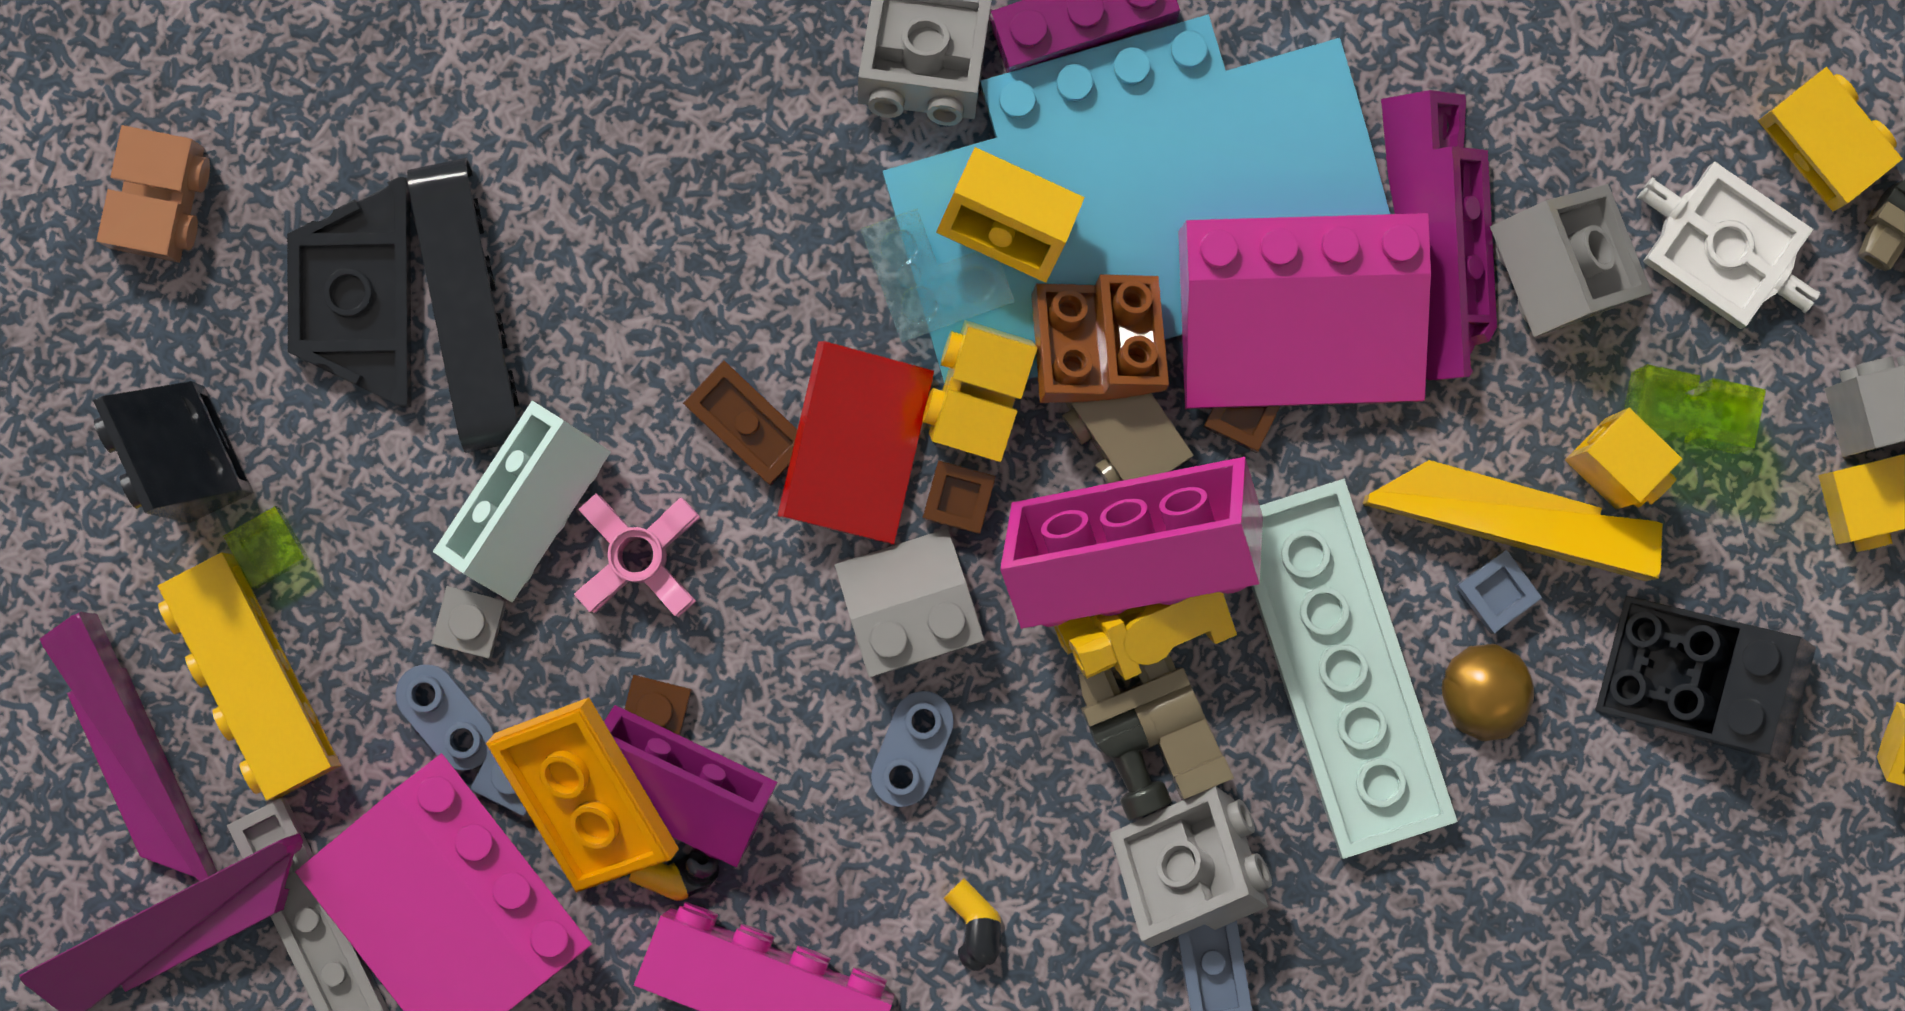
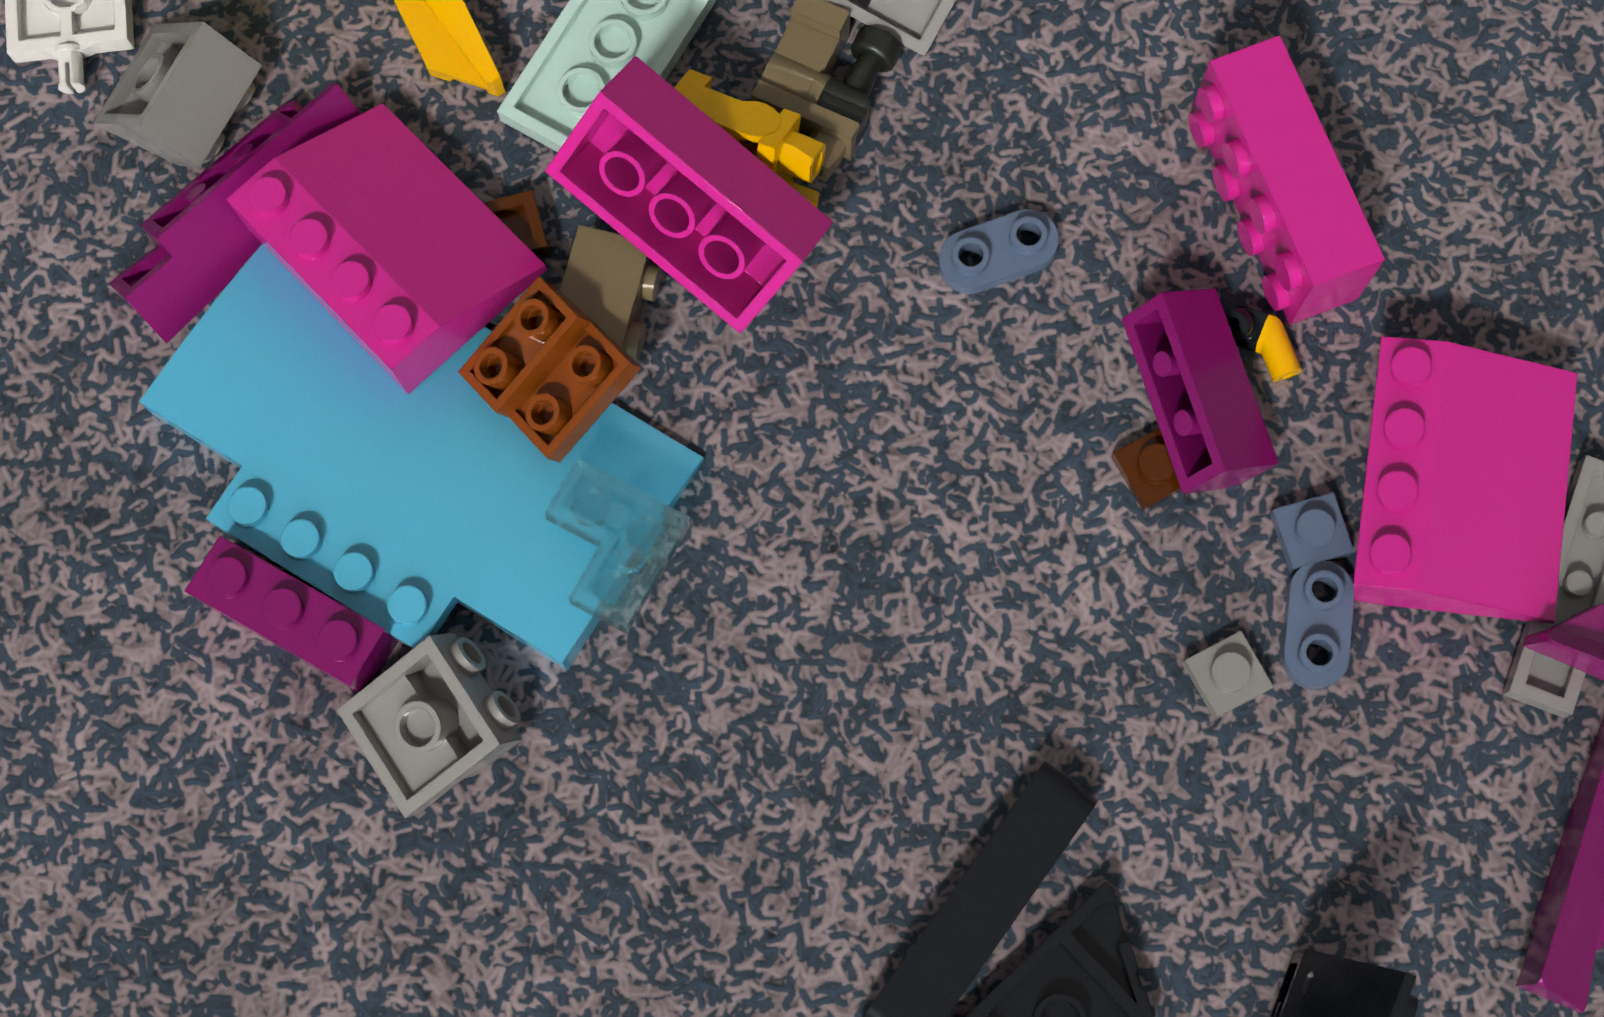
camera: 130 degrees left, 10 degrees down
yellow brick [157,552,342,801] -> none
clear neon green plate [223,506,309,588] -> none
light aqua brick [433,401,611,602] -> none
light orange tile [486,697,679,892] -> none
bright pink pin [574,493,701,617] -> none
reddish brown plate [683,360,797,486] -> none
red tile [777,341,934,544] -> none
light grey slope [835,528,985,678] -> none
reddish brown plate [922,460,996,535] -> none
yellow piece [923,320,1037,462] -> none
yellow brick [936,147,1085,283] -> none
arm [943,878,1001,971] -> none

